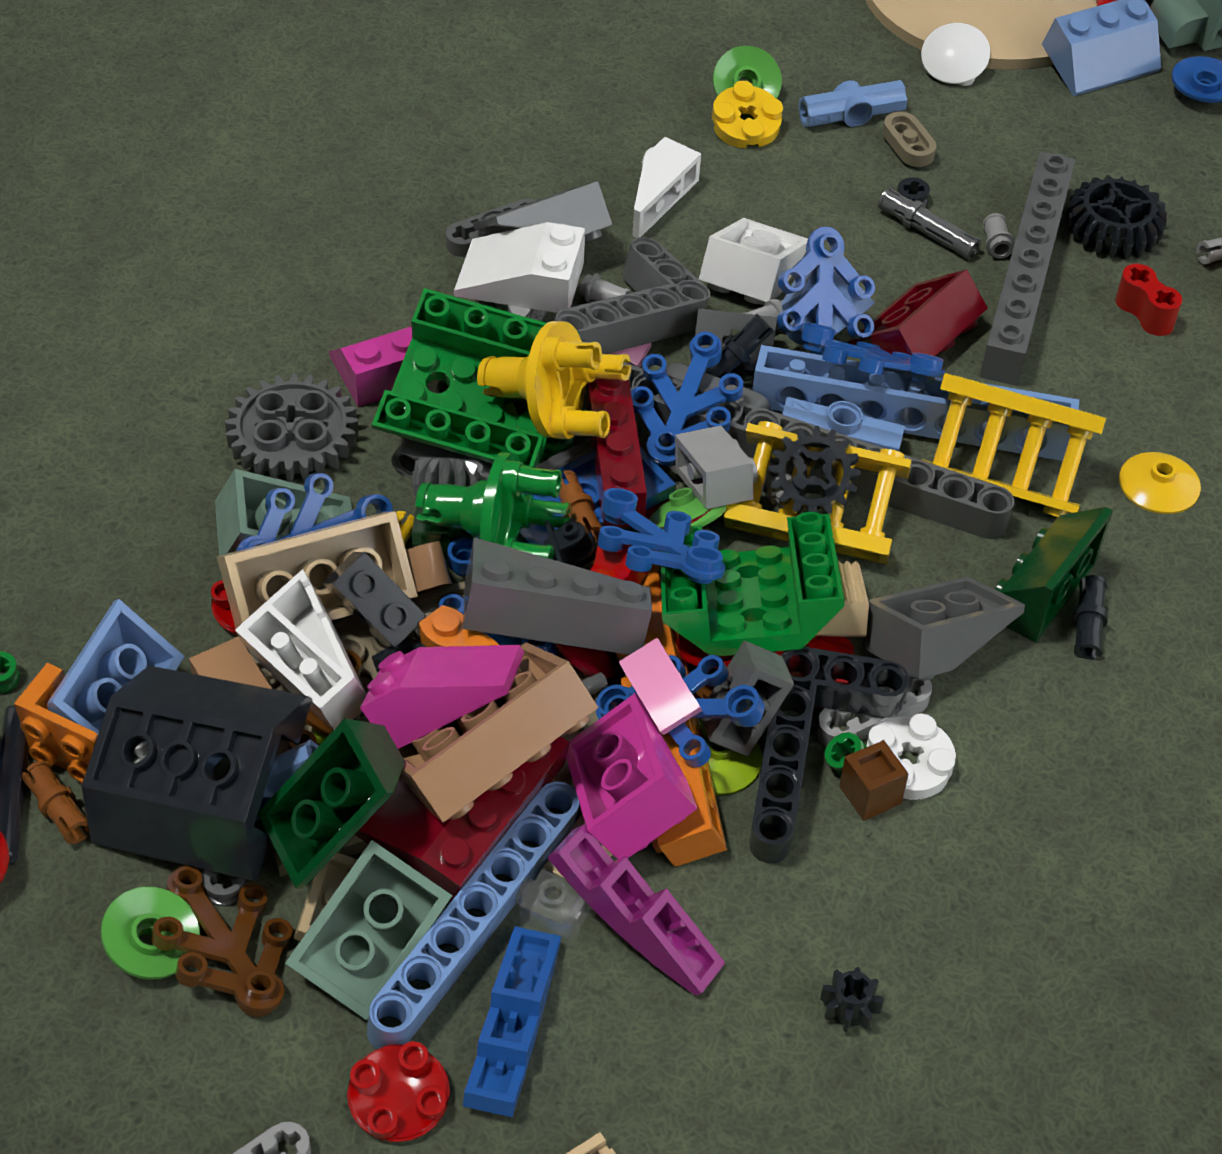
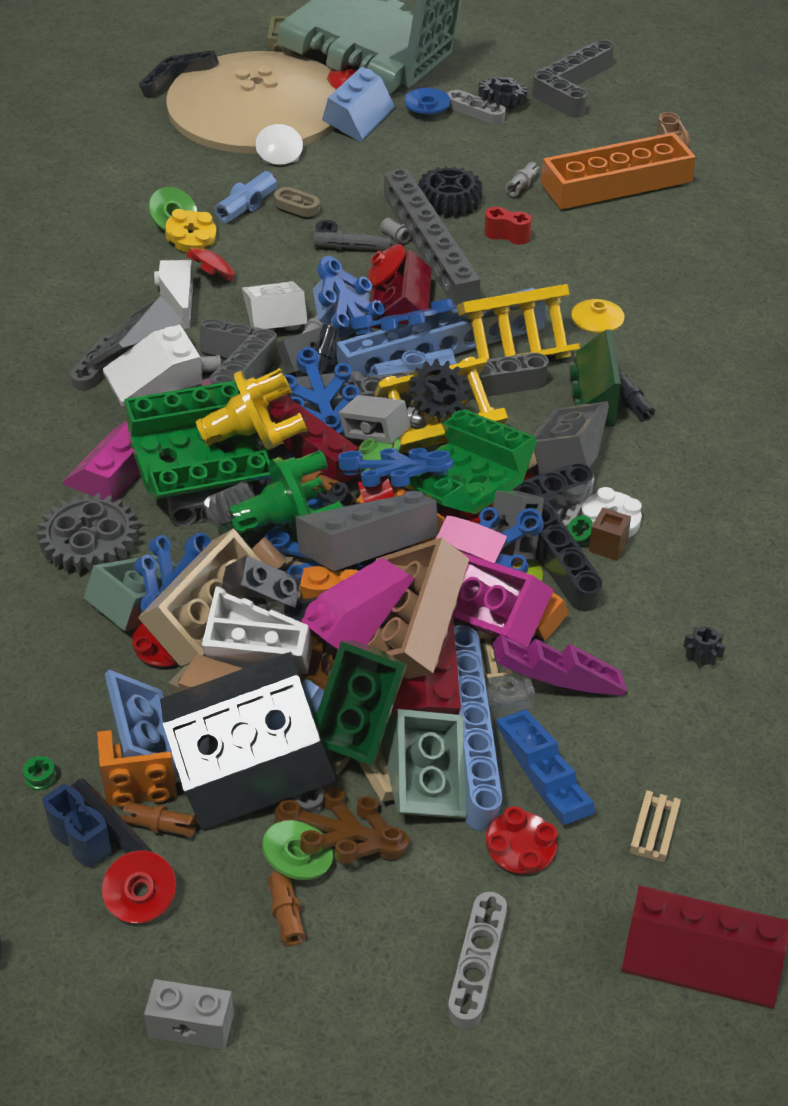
camera: 35 degrees left, 5 degrees down
none -> red dish [186,247,235,281]
none -> dark orange pin [267,871,306,947]
none -> red dish [366,244,405,288]

